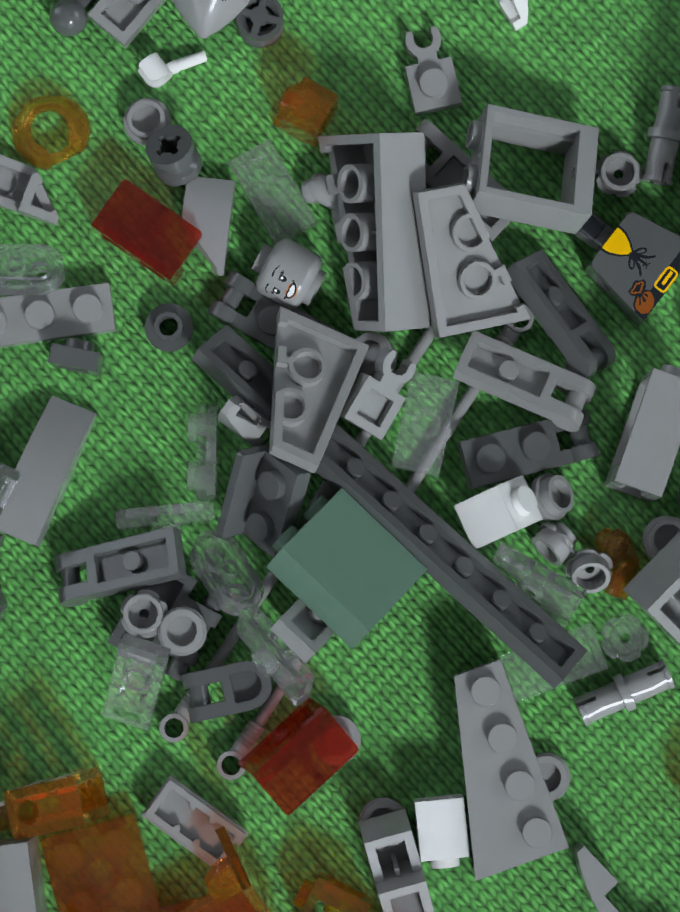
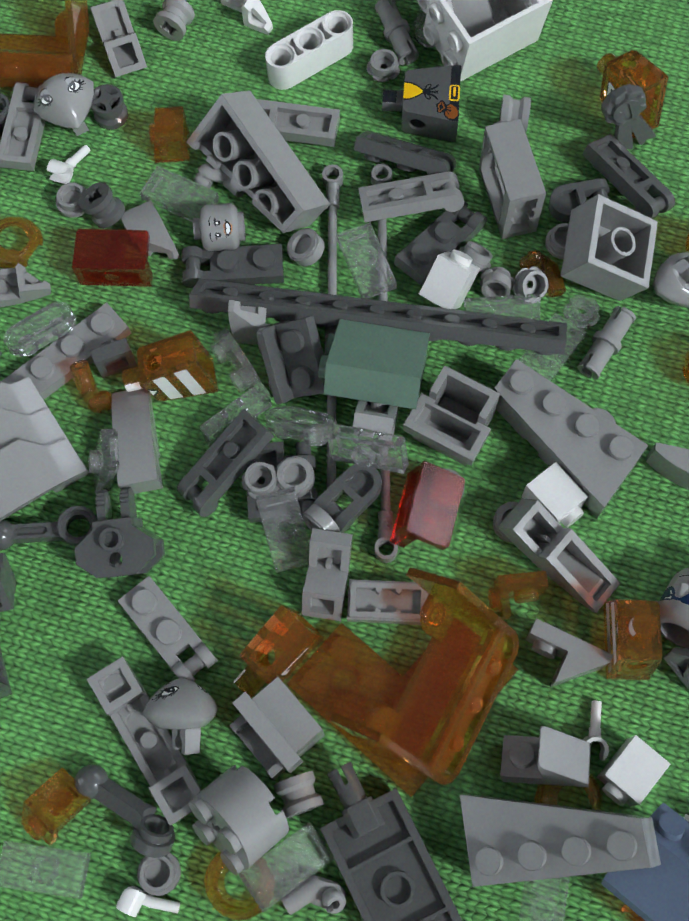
camera: 30 degrees left, 15 degrees down
dark grey plate [145,303,194,352] -> none
light grey wing [269,306,369,474] -> none
light grey plate [340,347,416,440] -> none
light grey plate [405,26,462,116] -> none
light grey wing [412,183,531,338] -> none
light grey window [461,104,599,234] -> none
none -> clear orange arm [70,360,112,413]
none -> clear orange torso [122,330,218,401]
none -> white beam [265,10,353,90]
none -> light grey tile [302,504,340,532]
none -> light grey slope [302,528,353,622]
none -> light grey plate [403,365,500,466]

